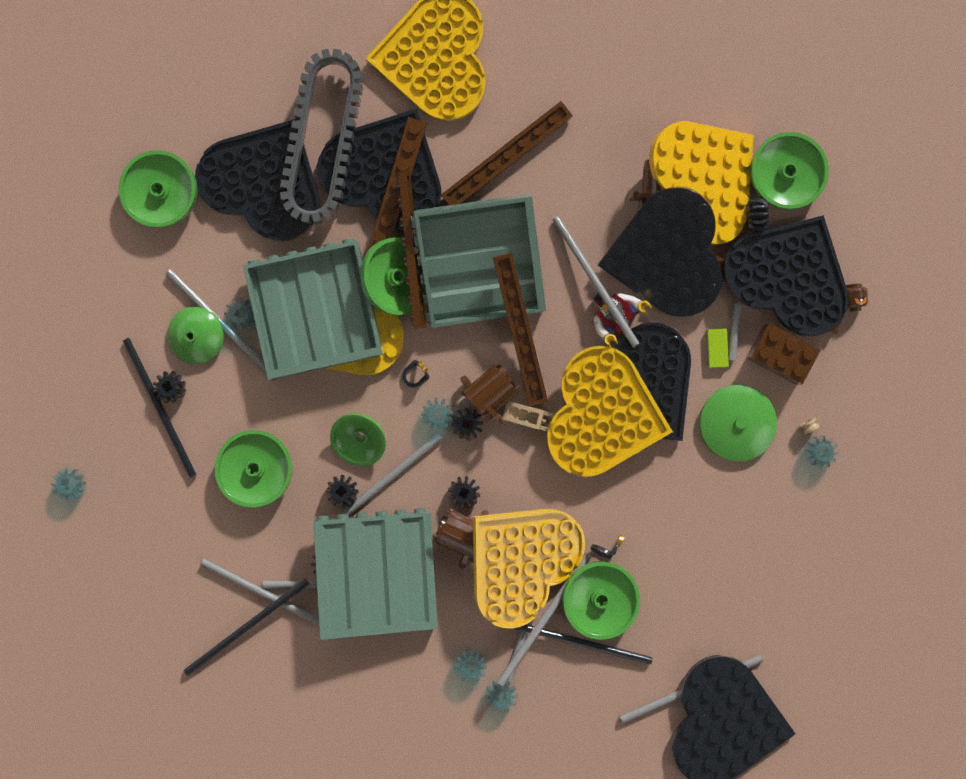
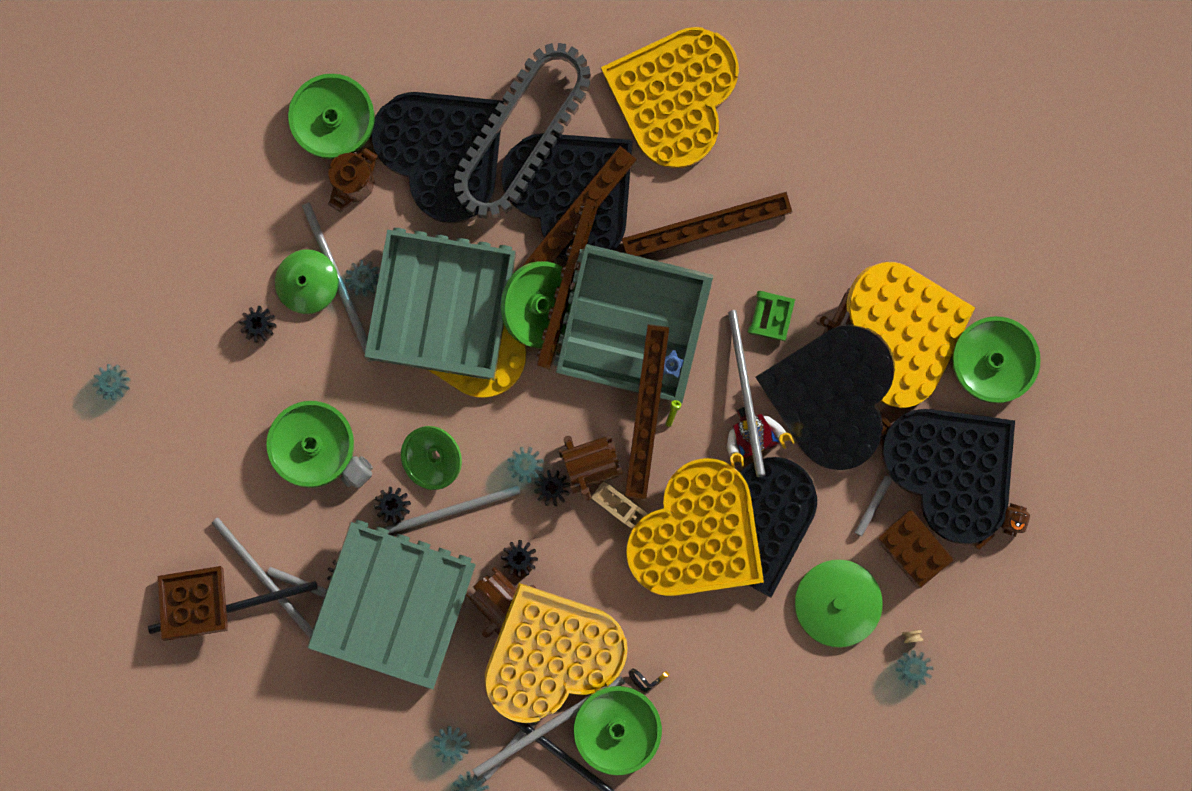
camera: 25 degrees right, 5 degrees down
black piece [123,338,197,478] -> none
black piece [402,360,430,387] -> none
lime tile [707,329,729,368] -> none
black gear [746,199,769,232] -> none
none -> reddish brown plate [158,566,228,641]
none -> reddish brown container [328,148,378,213]
none -> light grey head [341,456,373,488]
none -> medium blue plate [663,350,684,378]
none -> lime piece [665,400,681,427]
none -> bright green plate [747,291,795,342]

